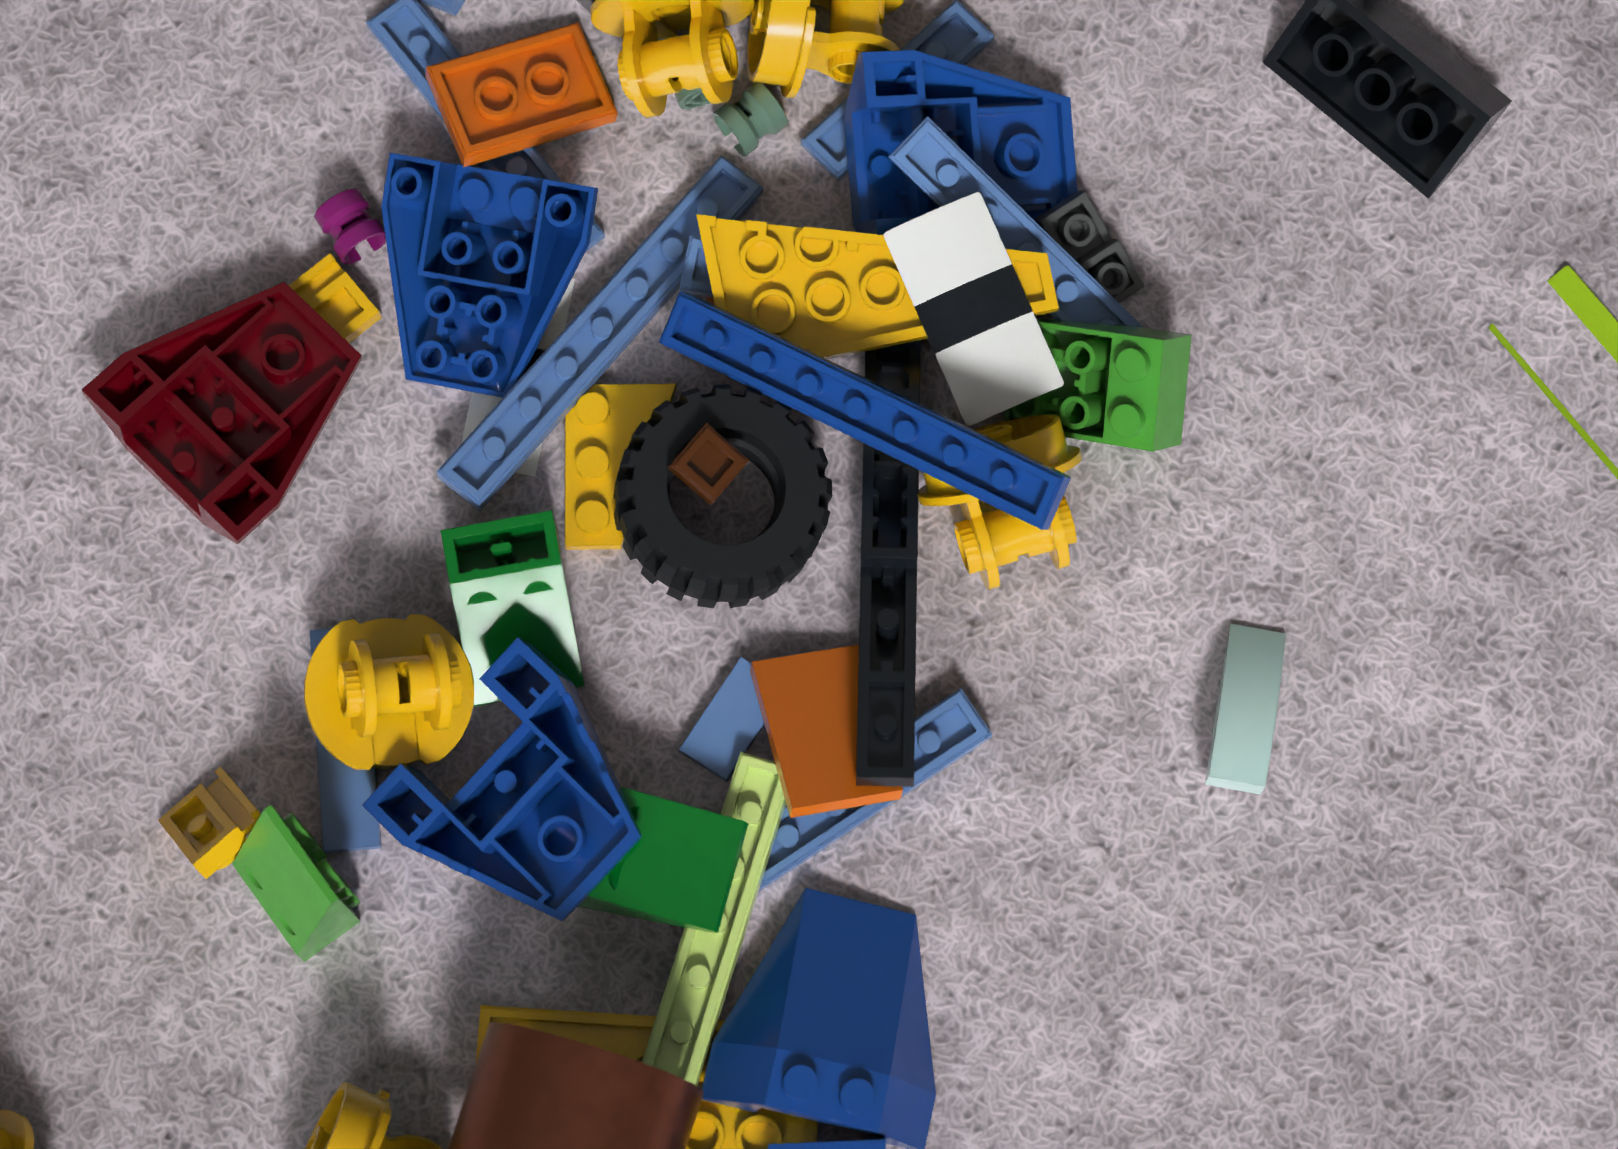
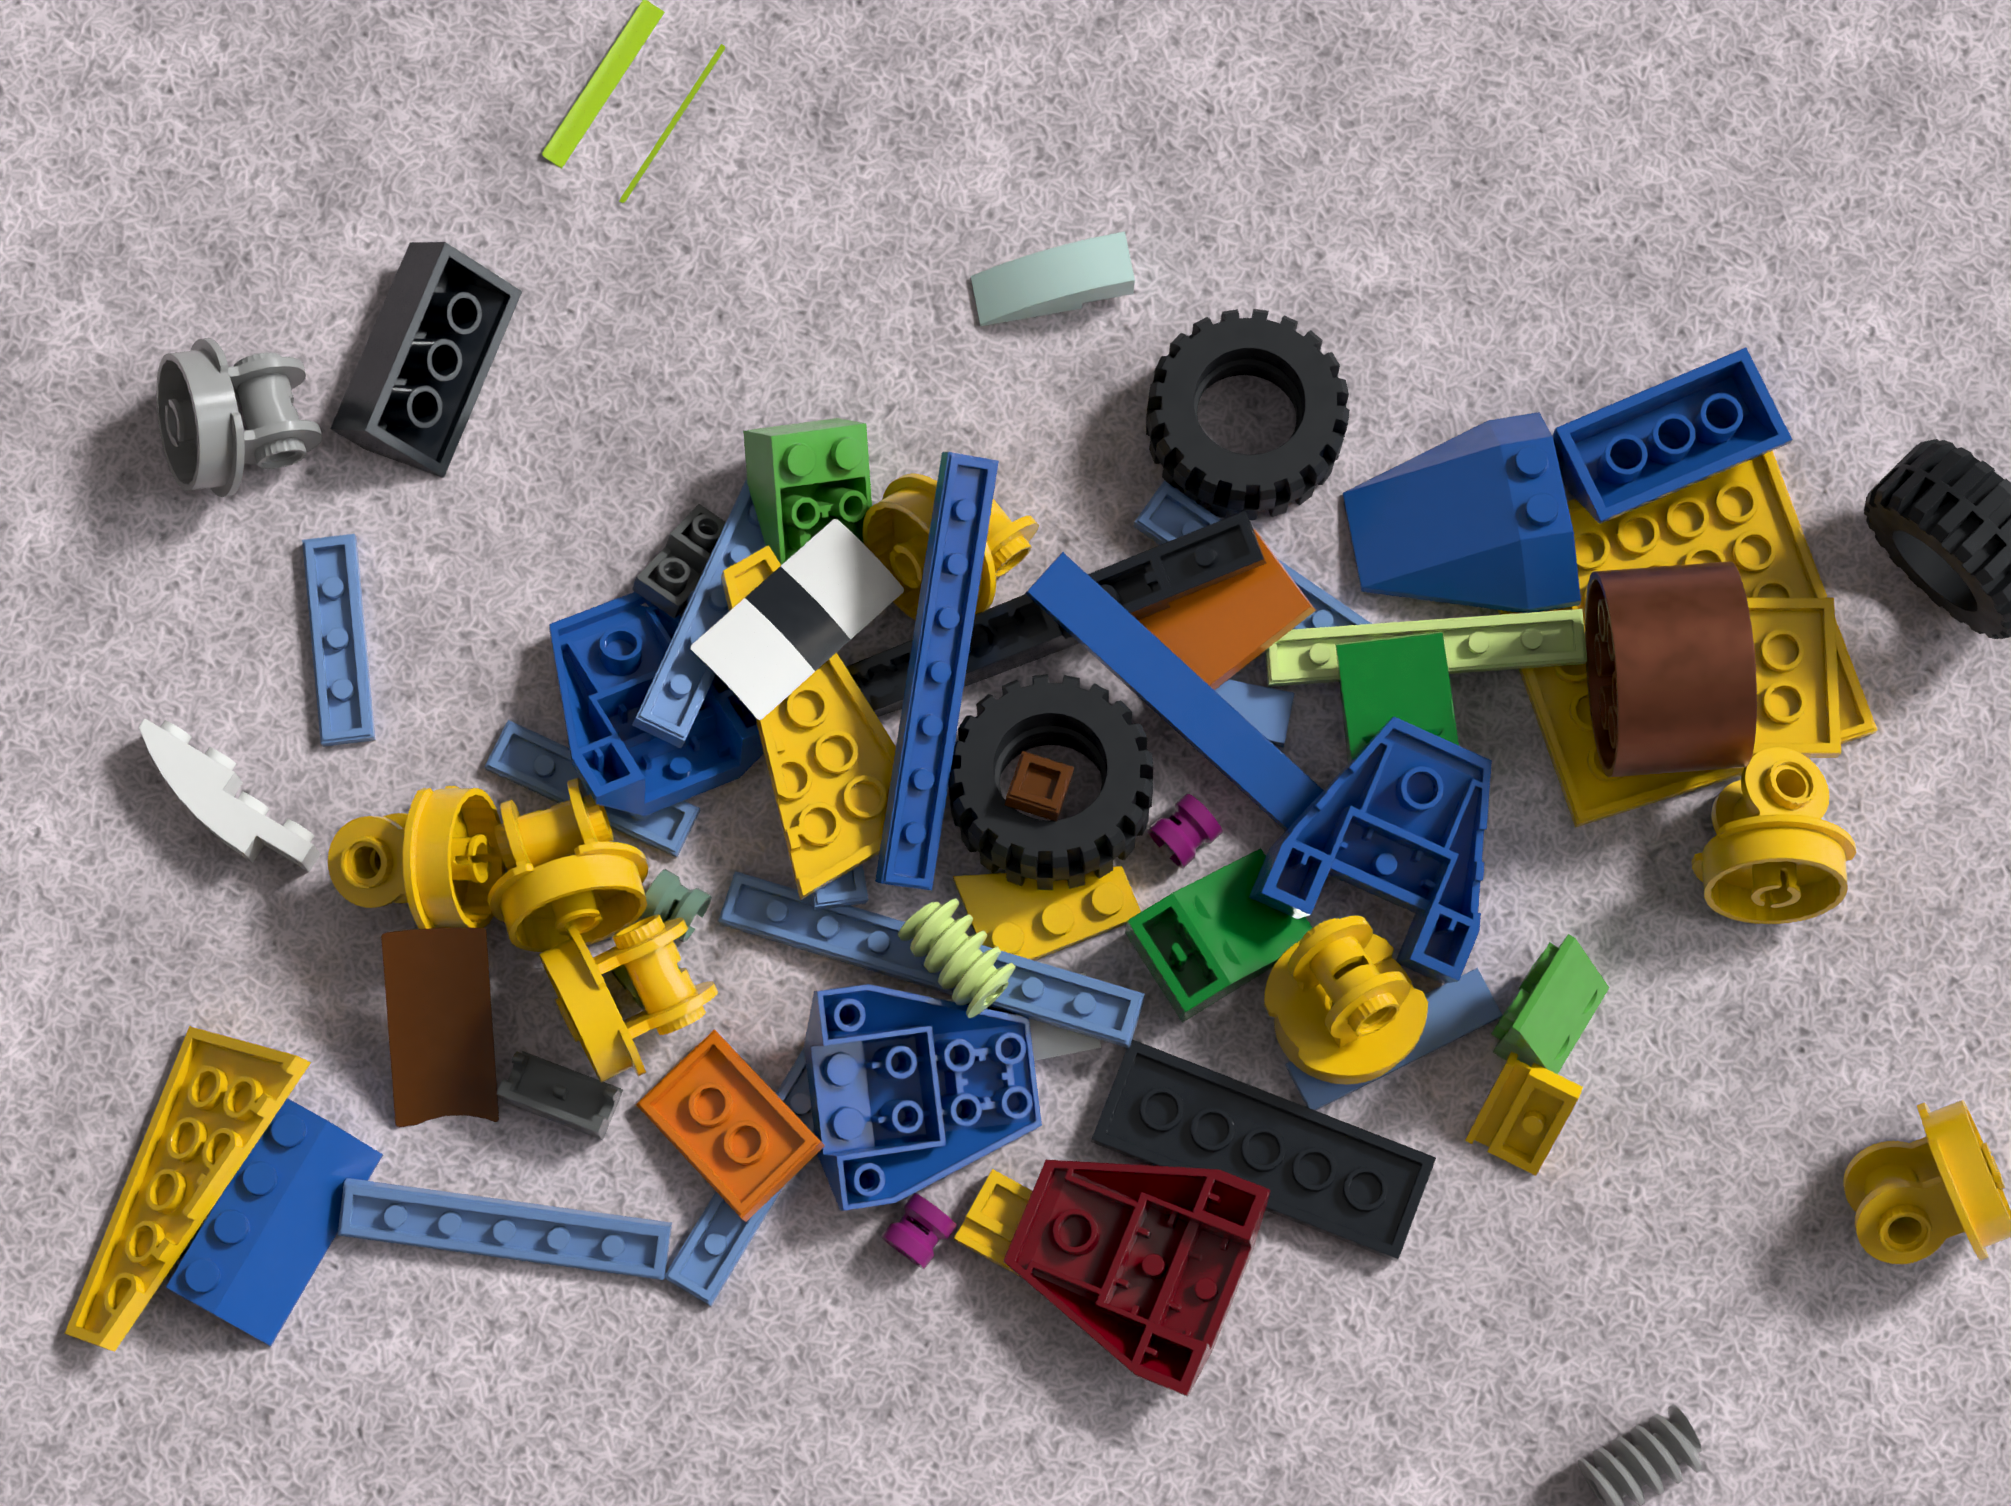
camera: 115 degrees left, 0 degrees up
none -> yellowish green piece [898,898,1015,1018]
none -> blue tile [1025,552,1342,881]
none -> black plate [1091,1039,1436,1262]
none -> black tyre [1146,309,1350,520]
none -> magenta wheel [1147,793,1223,869]

